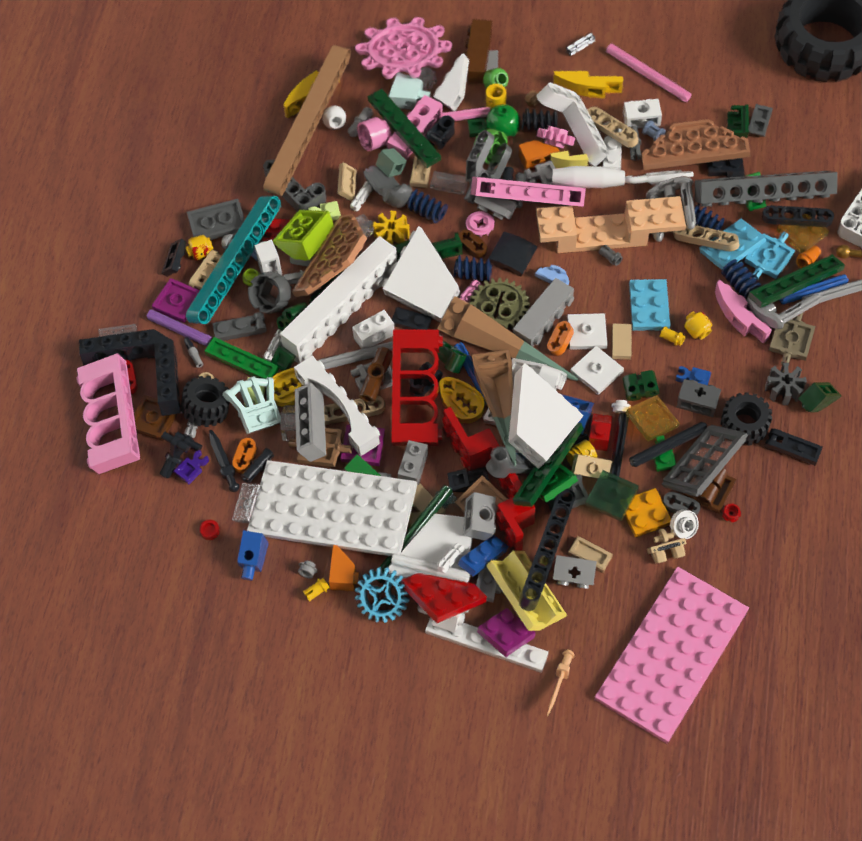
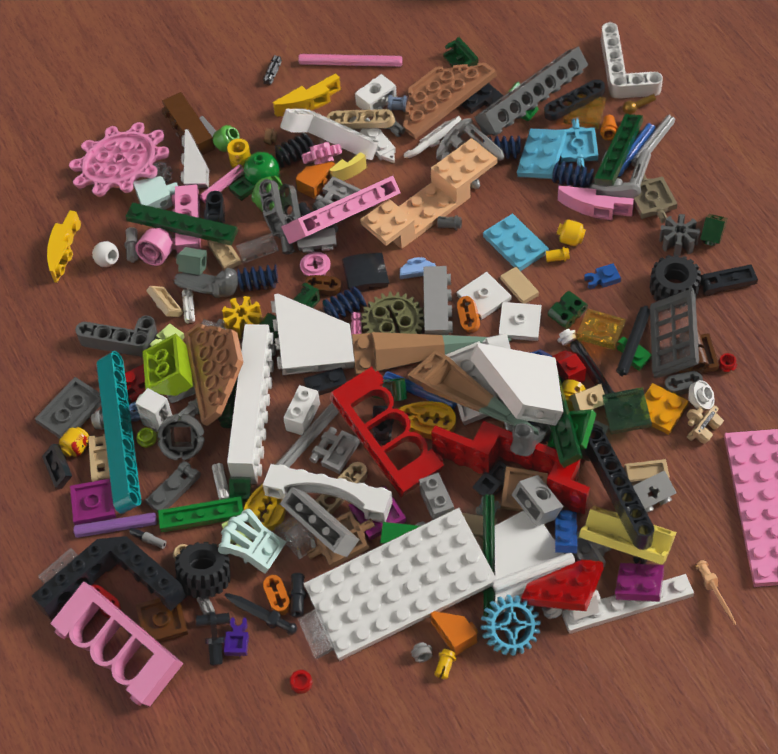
camera: 35 degrees left, 5 degrees down
blue torso [237,530,269,581] -> none
medium nougat beam [263,45,351,196] -> none
dark green piece [277,302,308,331] -> none
reddish brown piece [359,347,393,403] -> none
white axle [436,543,464,573] -> none
white plate [552,166,625,188] -> none
tan beam [673,225,740,252] -> none
dark grey brick [676,379,721,417] -> none
dark grey slope [748,104,773,137] -> none

